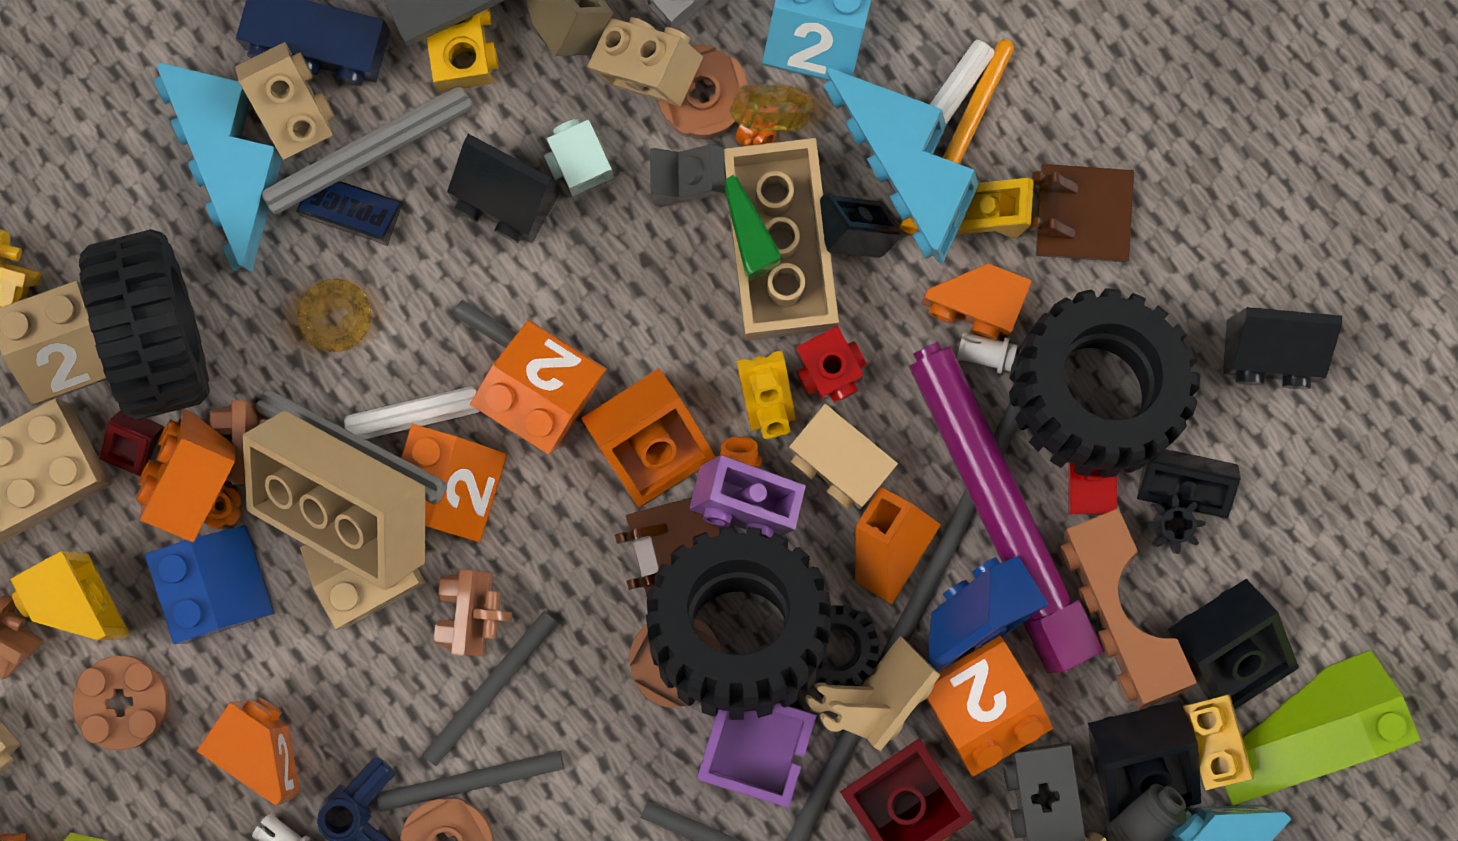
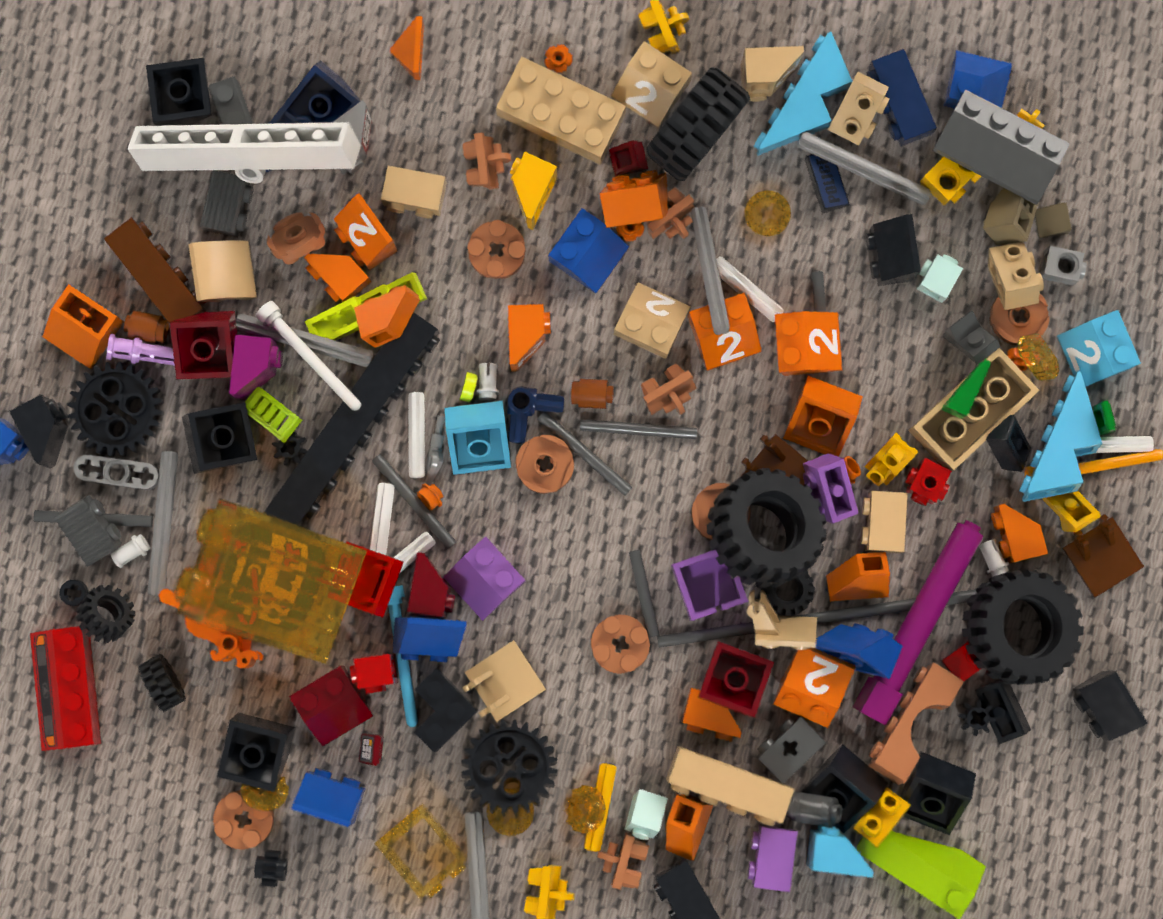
camera: 50 degrees right, 0 degrees up
tan brick [243,410,425,590] -> none
none -> dark orange brick [571,378,614,409]
none -> tan slope [741,46,804,101]
none -> green slope [1092,400,1116,435]

